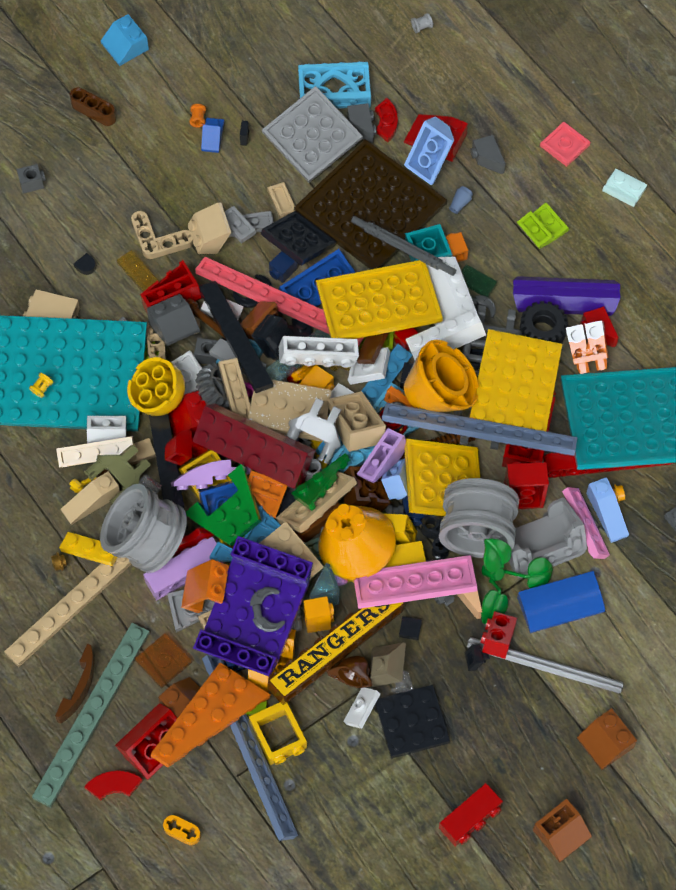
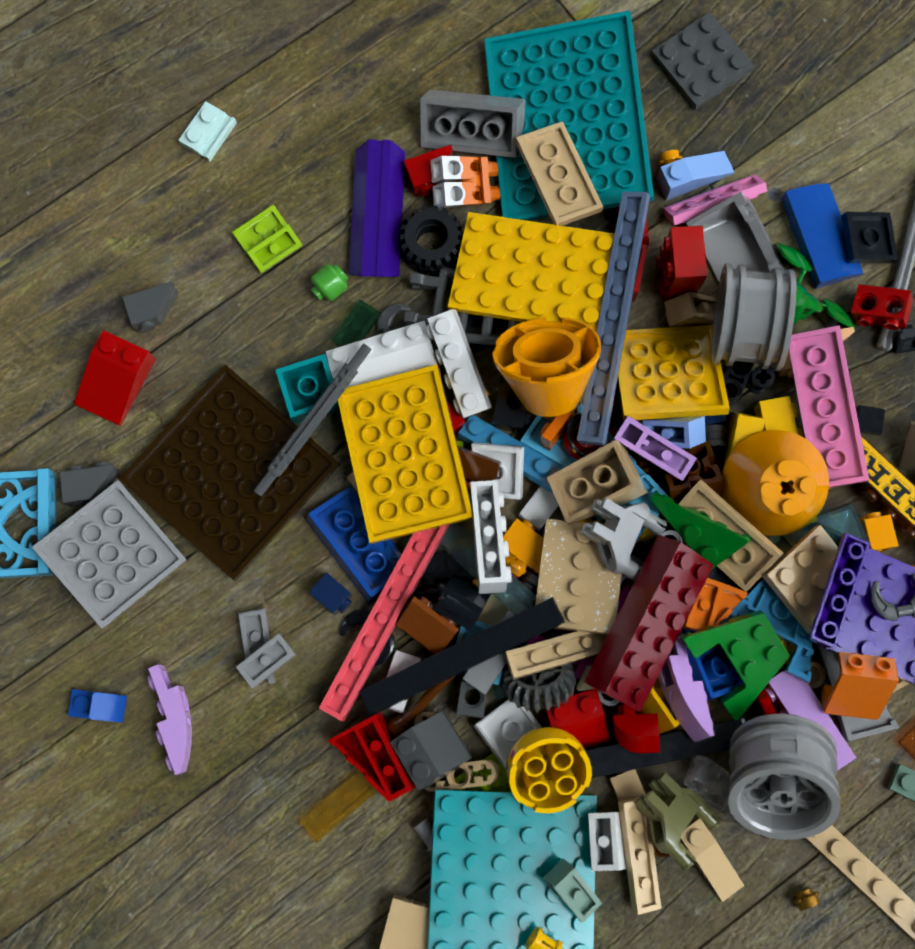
camera: 90 degrees left, 15 degrees up
yellow plate [59,532,117,566] -> none
reddish brown beam [70,87,116,126] -> none
yellow hand [70,477,96,493] -> none
black tile [73,253,96,275] -> none
tan beam [131,211,193,259] -> none
tan slope [188,202,231,254] -> none
orange bush [189,104,206,128] -> none
black tile [240,120,249,146] -> none
black plate [260,210,336,266] -> none
tan tile [267,182,295,219] -> none
red tile [375,98,398,142] -> none
light blue slope [404,116,454,185] -> none
orange brick [445,232,468,262] -> none
sand blue cone [449,186,473,214] -> none
coral tile [540,122,591,167] -> none
none -> lavender slope [148,664,192,775]
none -> bright green head [310,264,348,302]
none -> light grey slope [420,90,525,158]
none -> tan plate [515,121,603,226]
none -> sand green plate [543,858,602,923]
none -> black plate [841,212,898,263]

